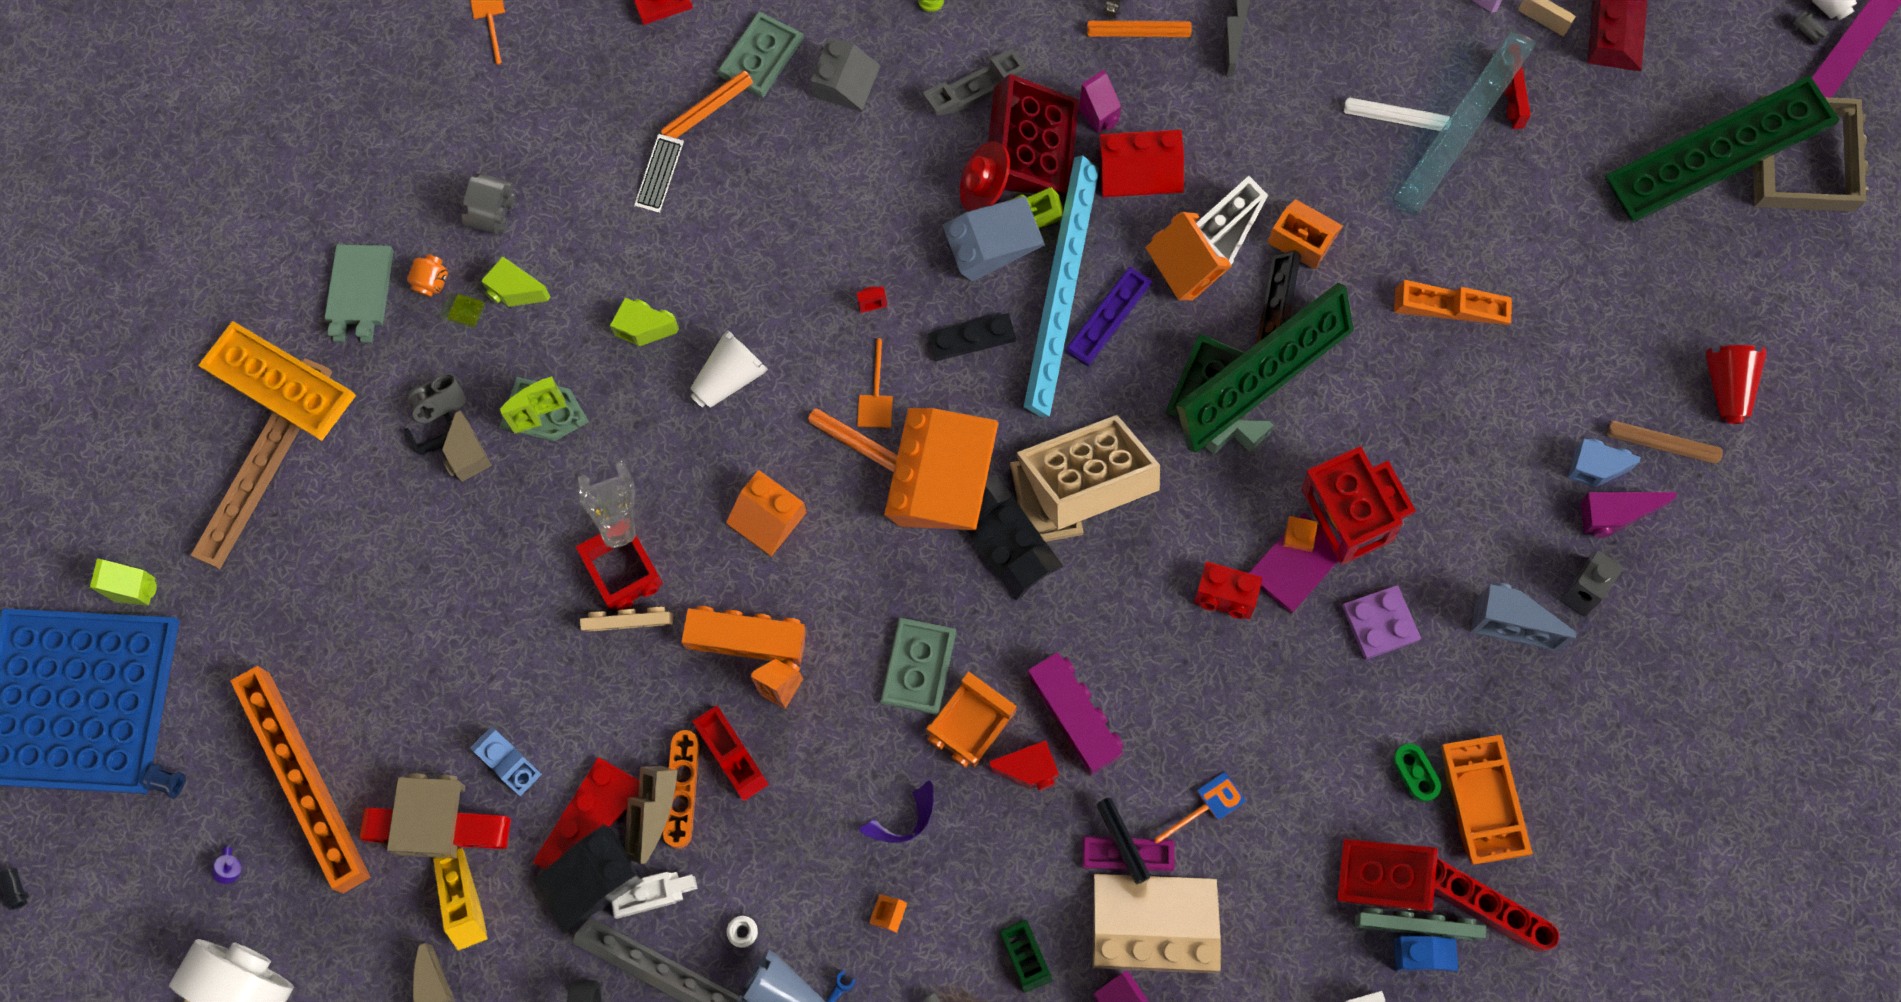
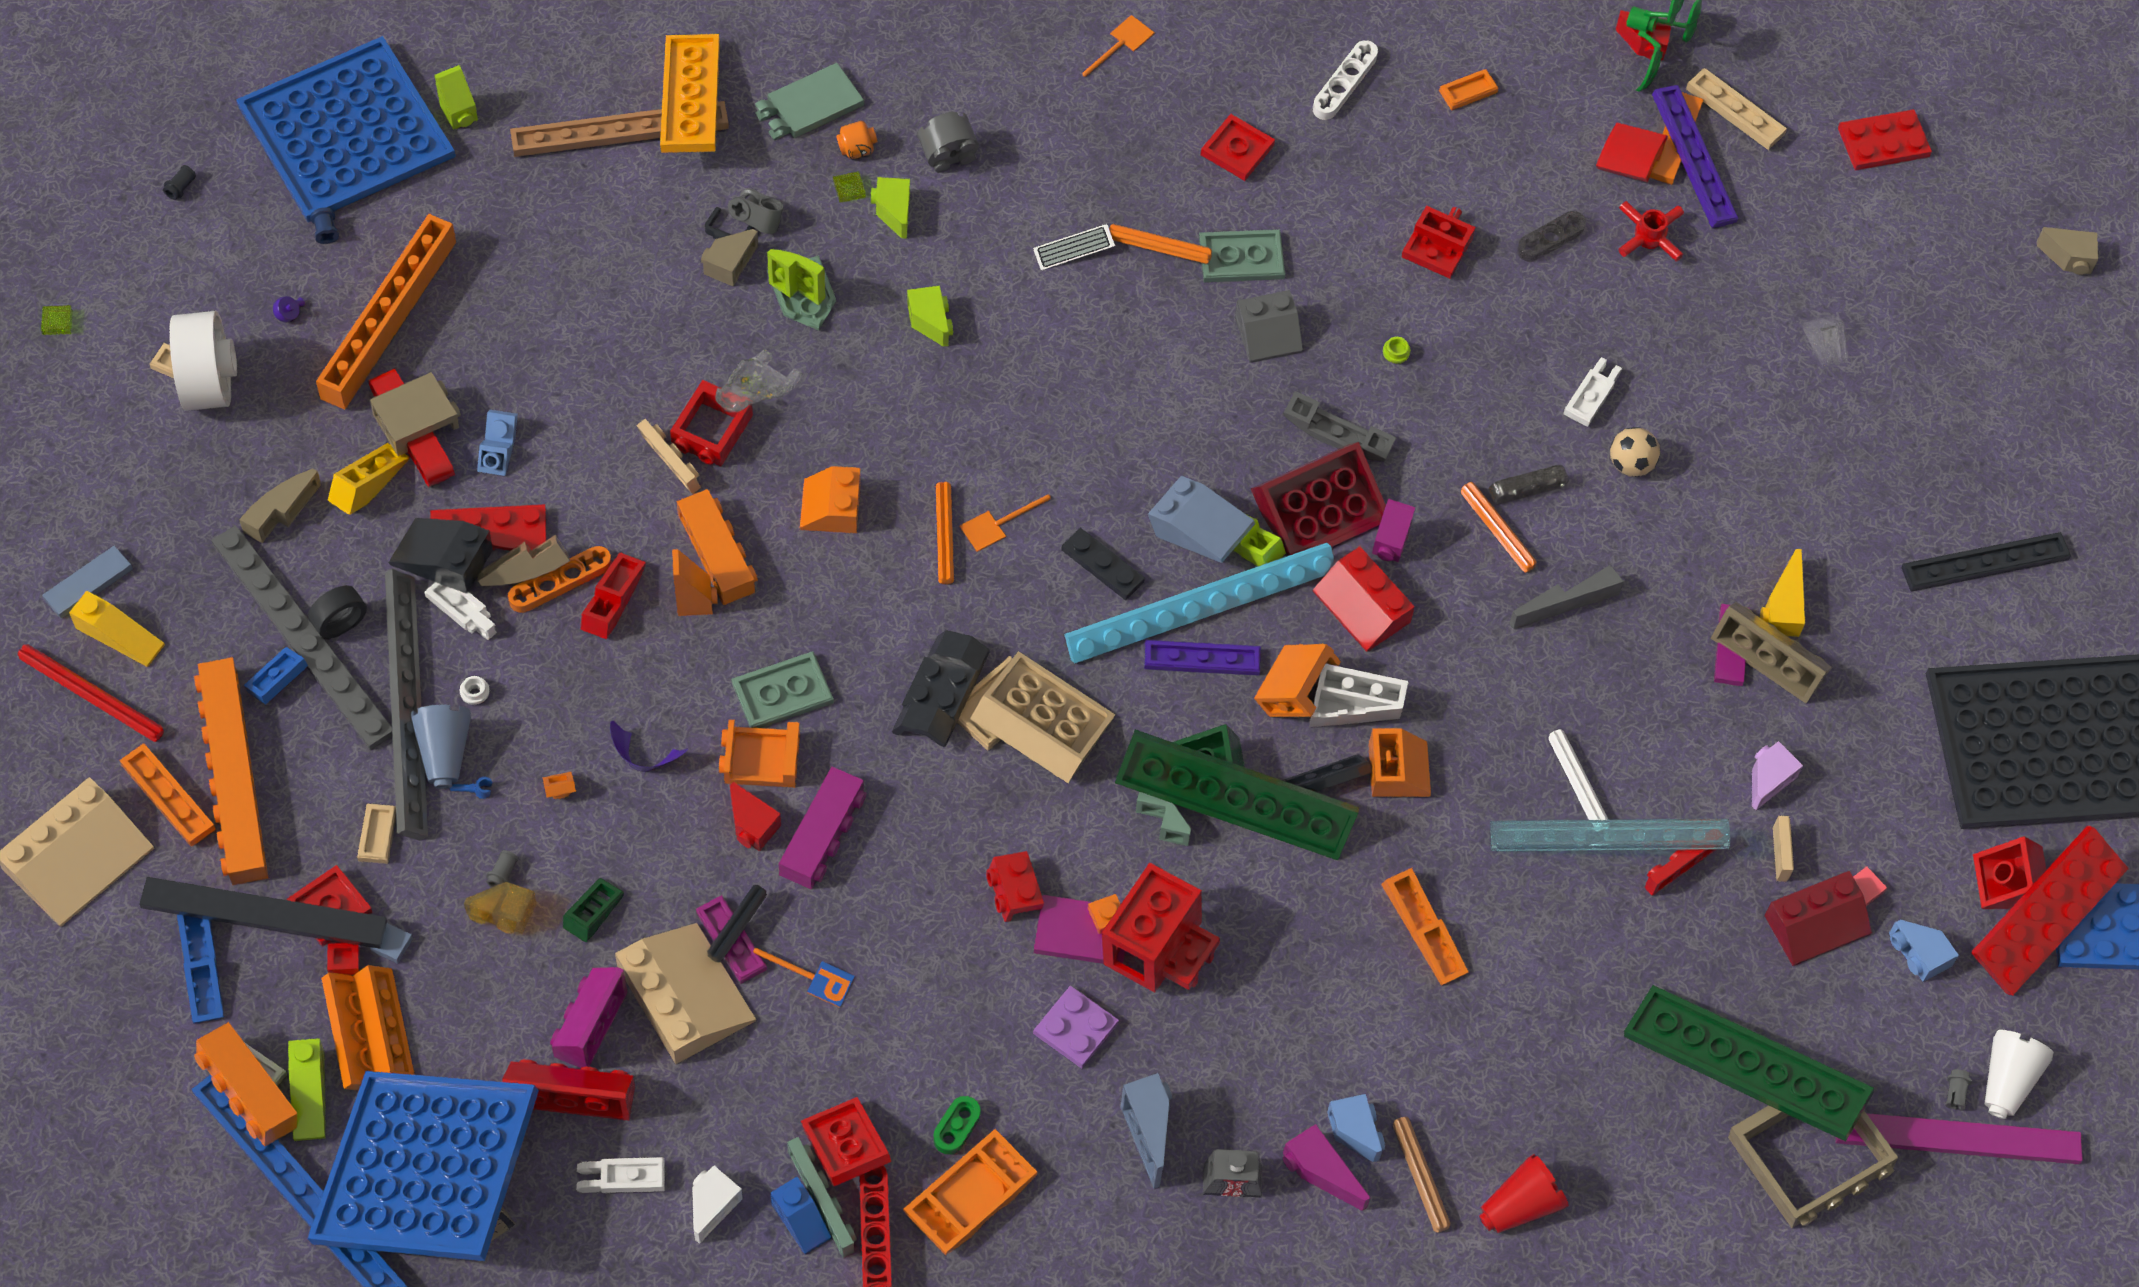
camera: 50 degrees right, 10 degrees down
white cone [690,330,768,408] -> none
red plate [856,286,887,313] -> none
orange slope [884,408,999,530] -> none
red hat [960,141,1010,212] -> none

